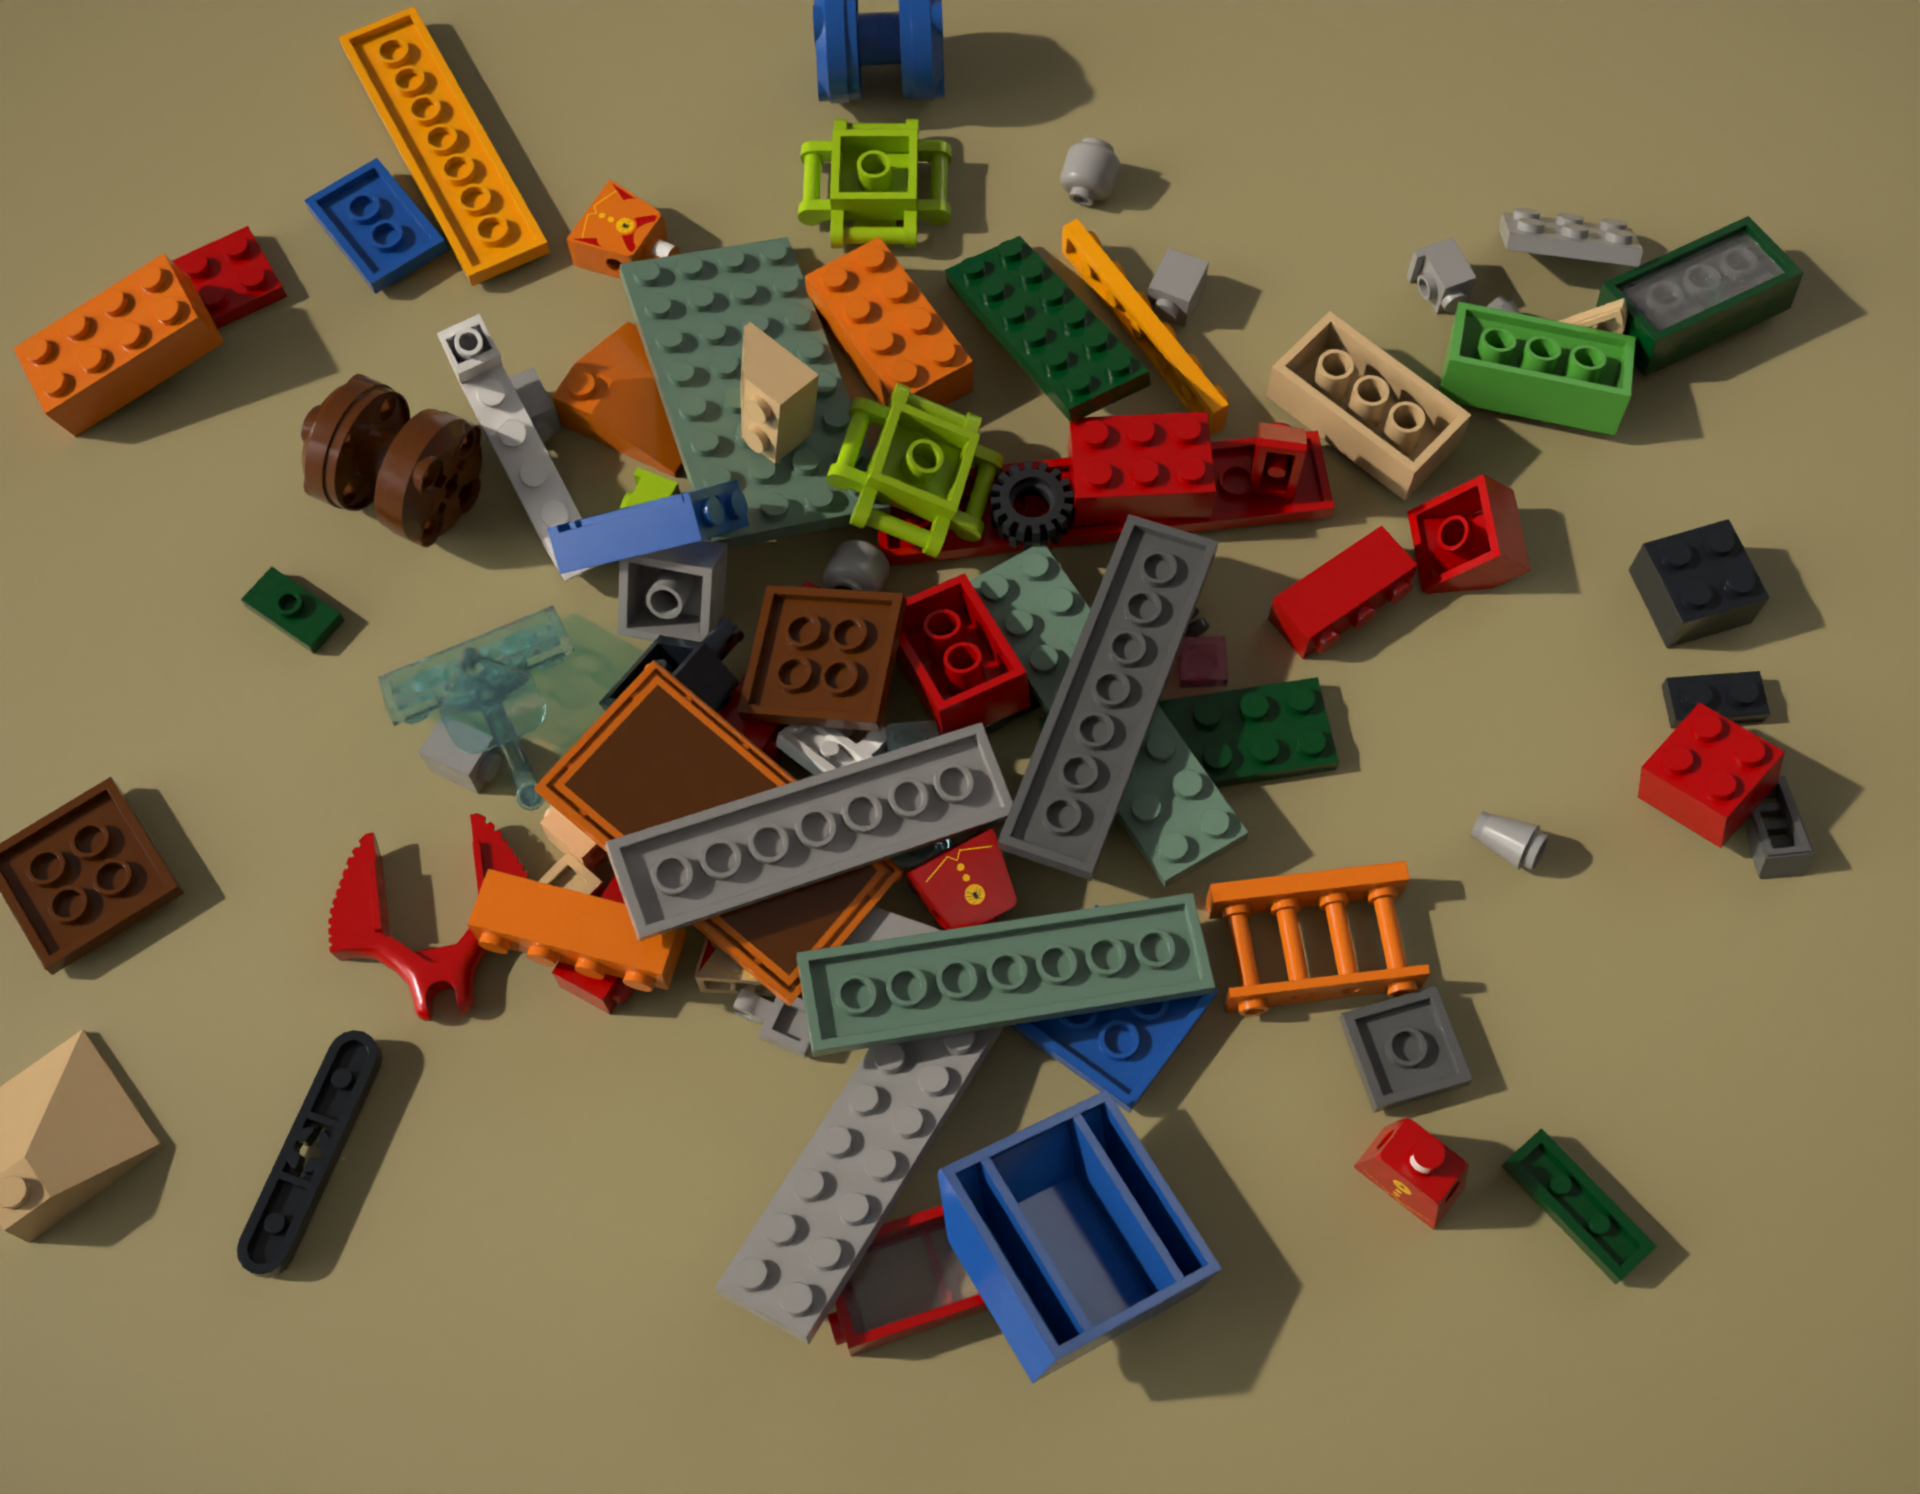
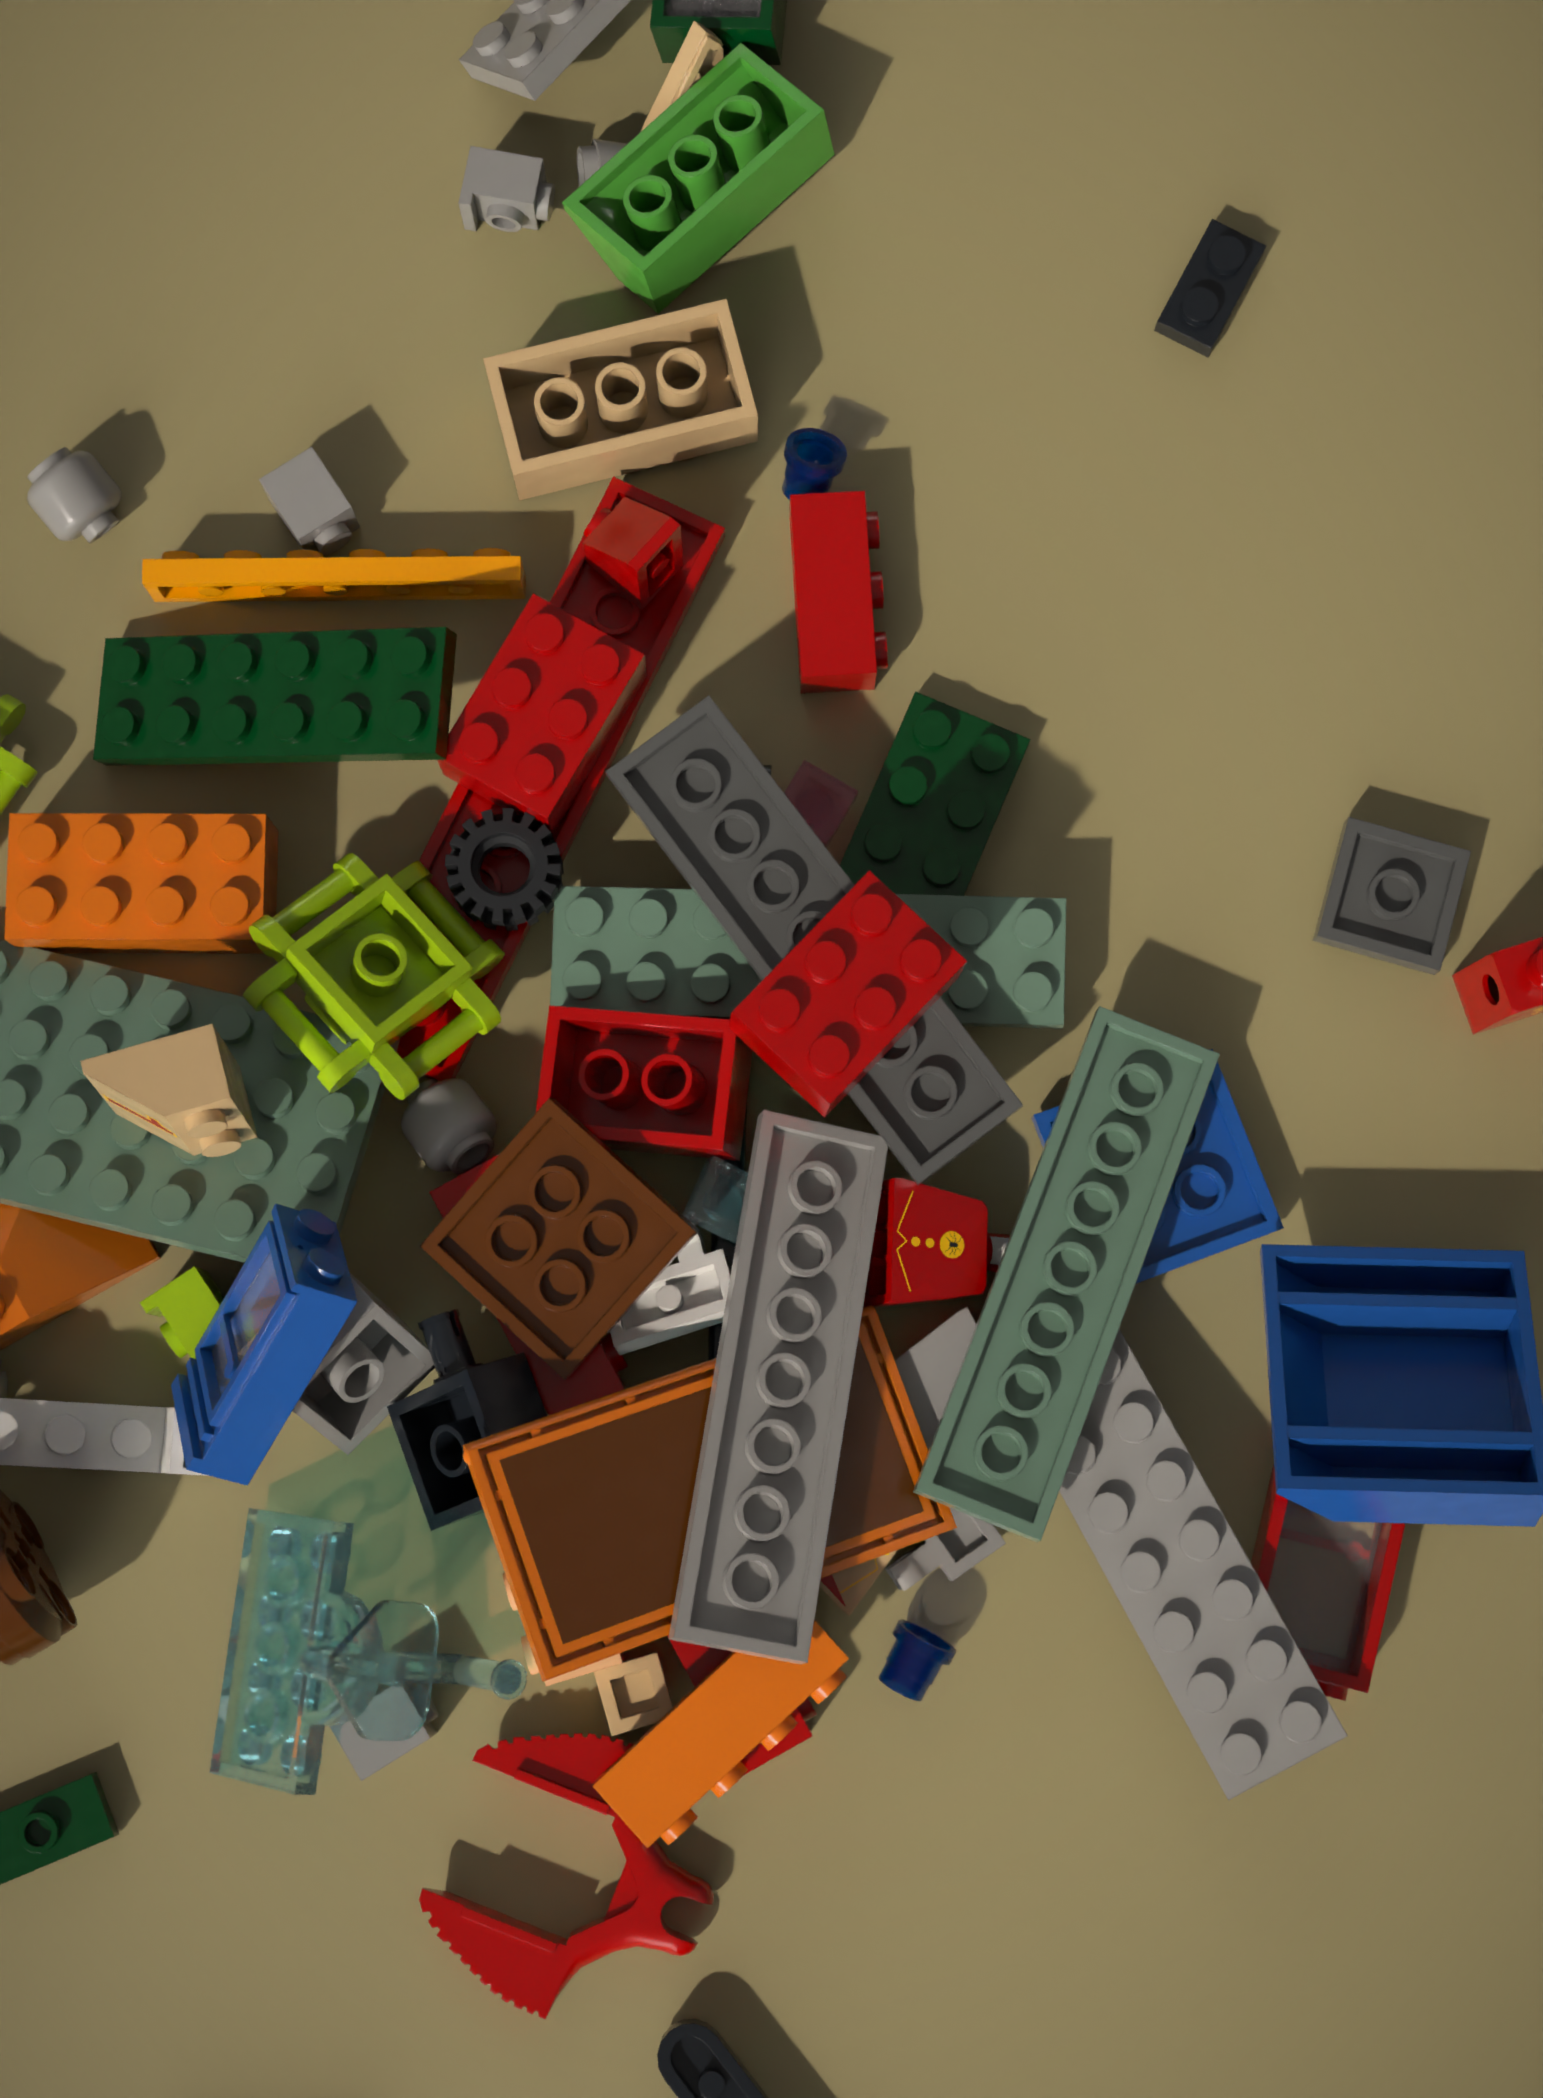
camera: 60 degrees left, 15 degrees up
orange fence [1206,861,1430,1016] -> none
red slope [1407,474,1531,594] -> none
light grey cone [1471,811,1549,870] -> none
black brick [1629,519,1770,648] -> none
red brick [1638,702,1785,848] -> none
dark grey slope [1744,776,1815,879] -> none
none -> red brick [729,870,967,1118]
none -> clear blue piece [782,428,847,500]
none -> clear blue piece [878,1620,957,1701]

